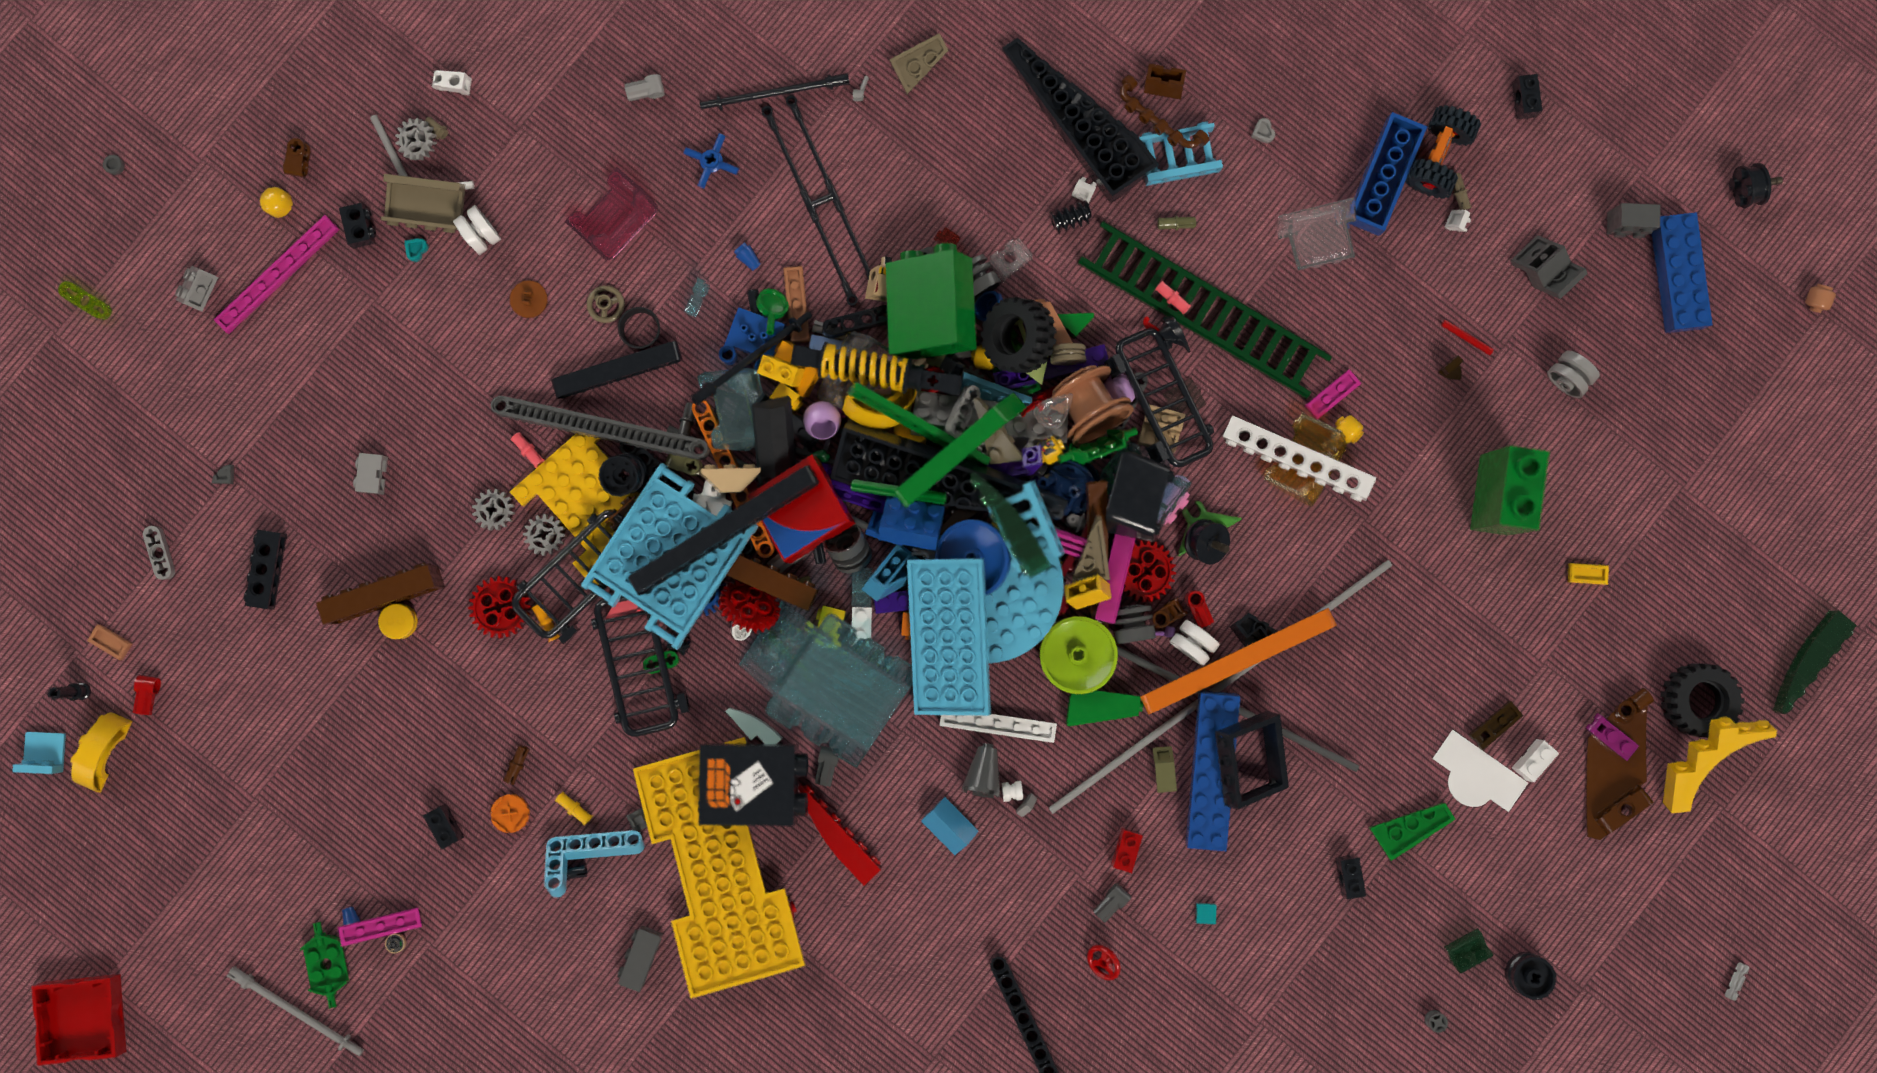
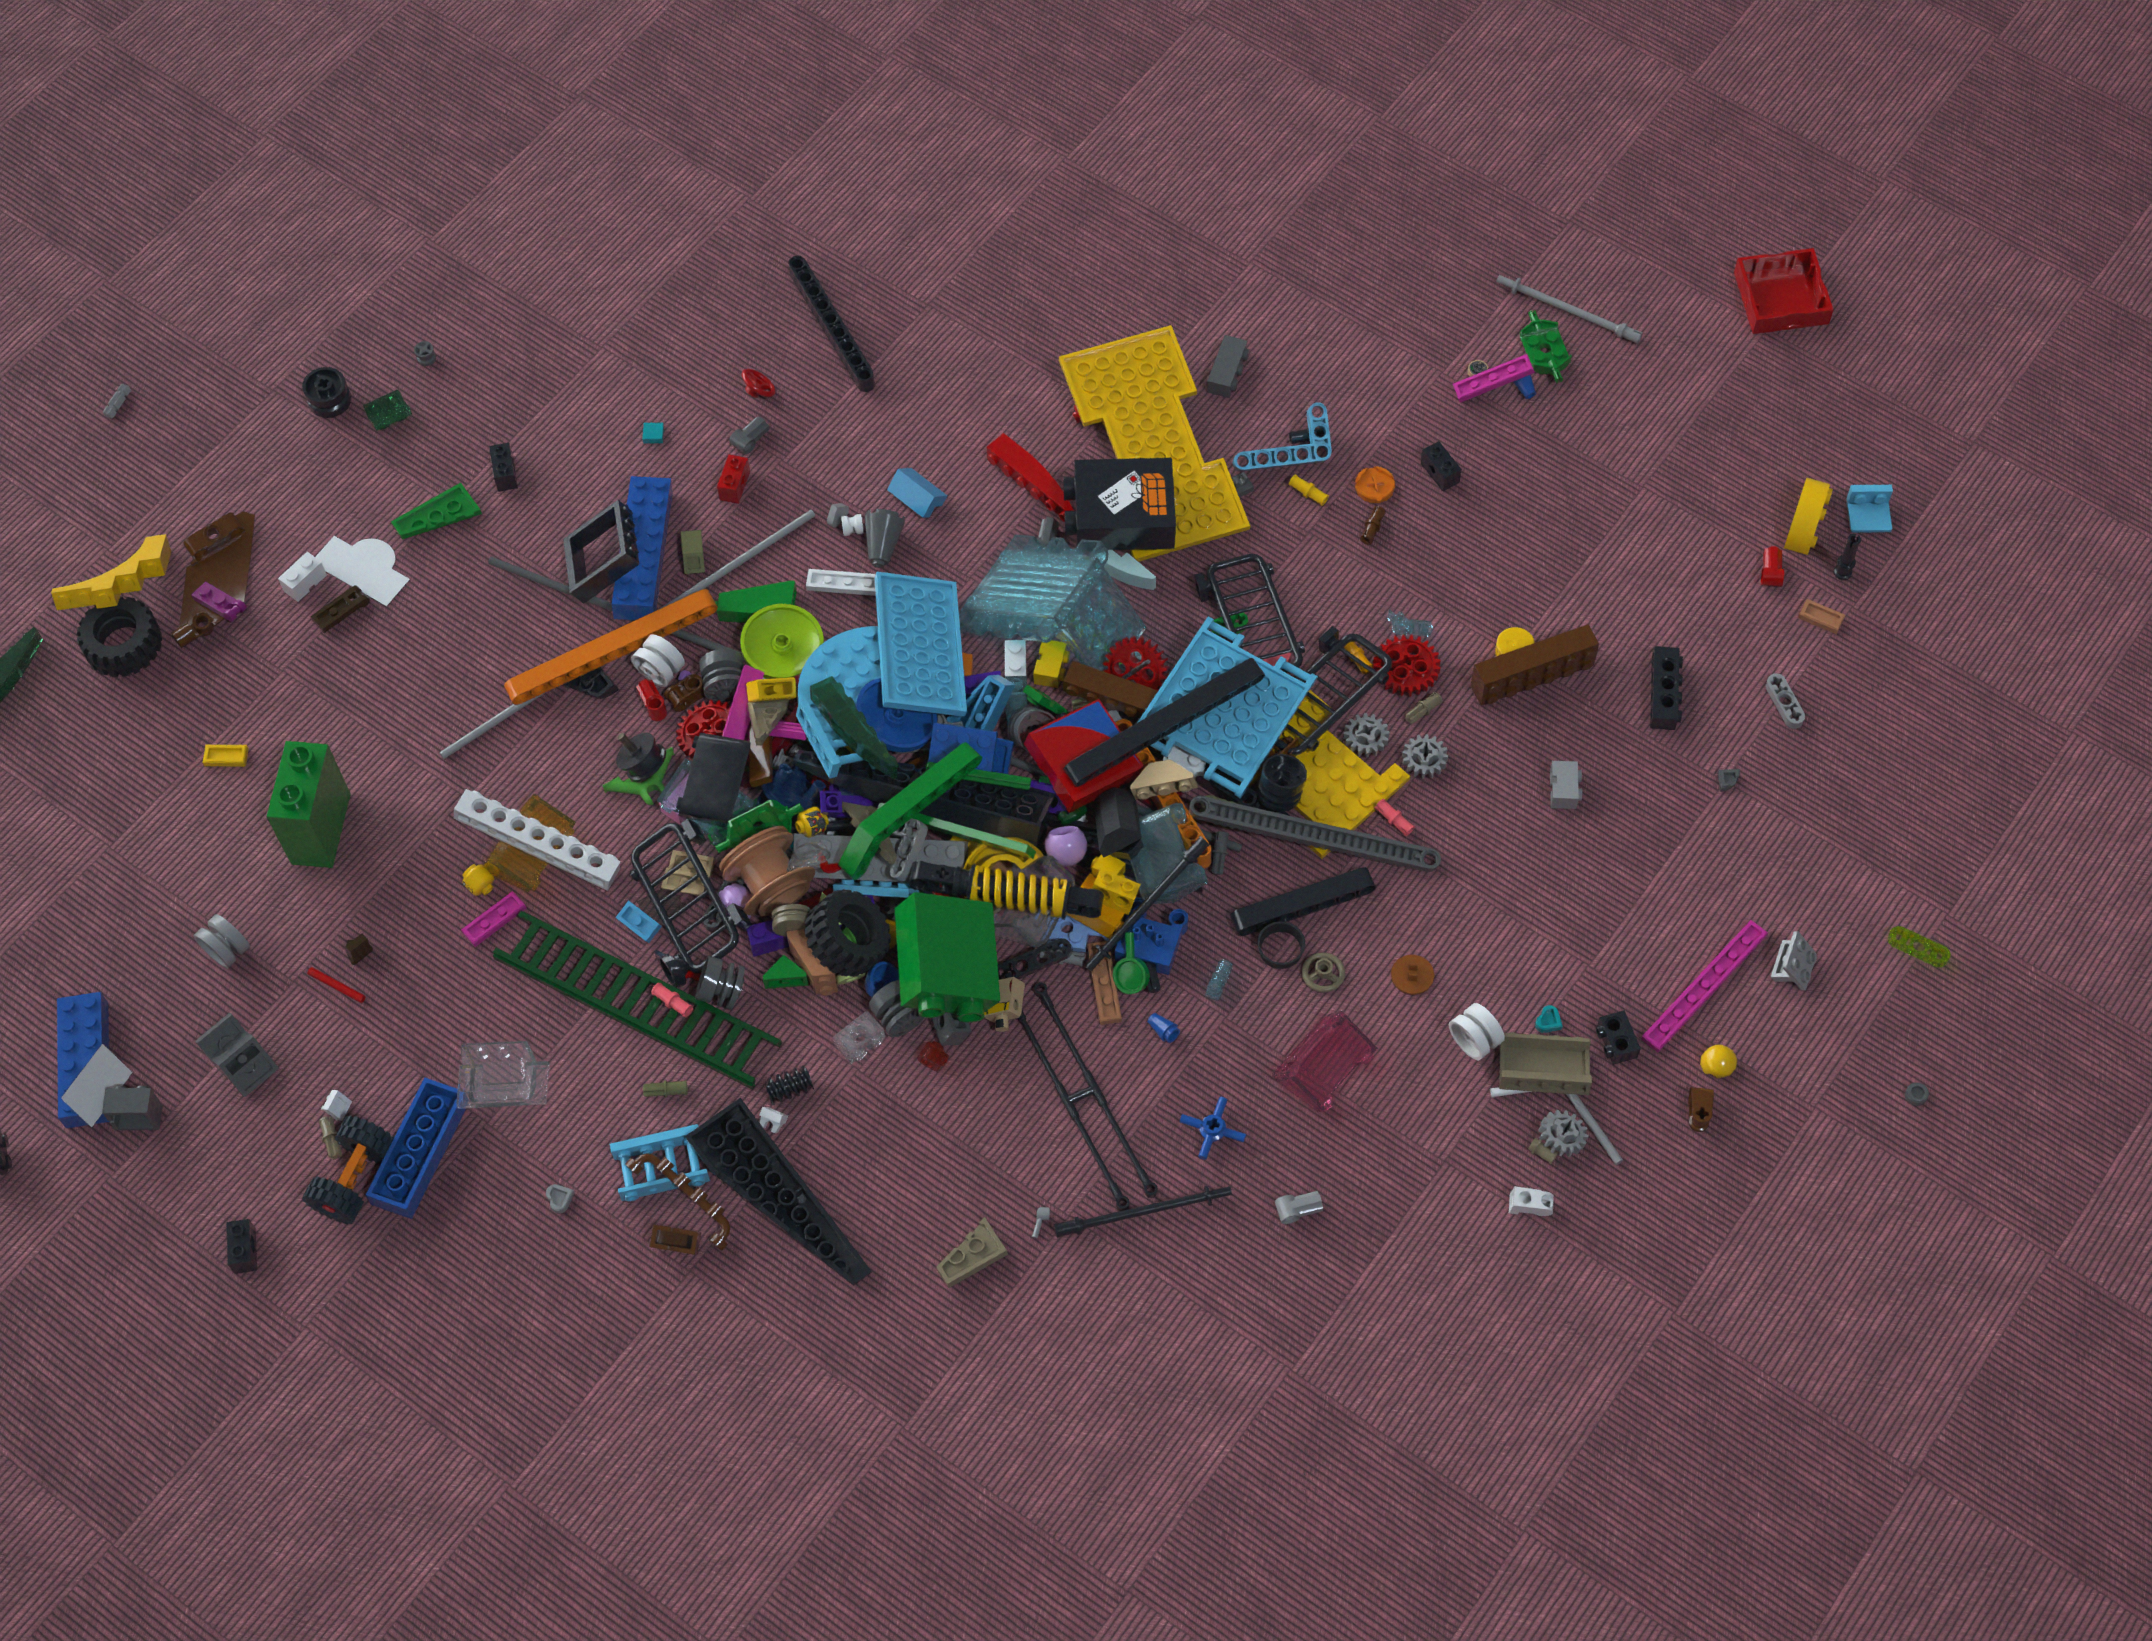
camera: 175 degrees left, 25 degrees down
none -> white sticker [61,1044,132,1127]
none -> dark azure plate [615,900,662,943]
none -> dark grey wheel [695,956,745,1010]
none -> green wing [1023,685,1071,714]
none -> clear light blue bar [1387,610,1433,637]
none -> dark tan axle [1405,692,1443,724]

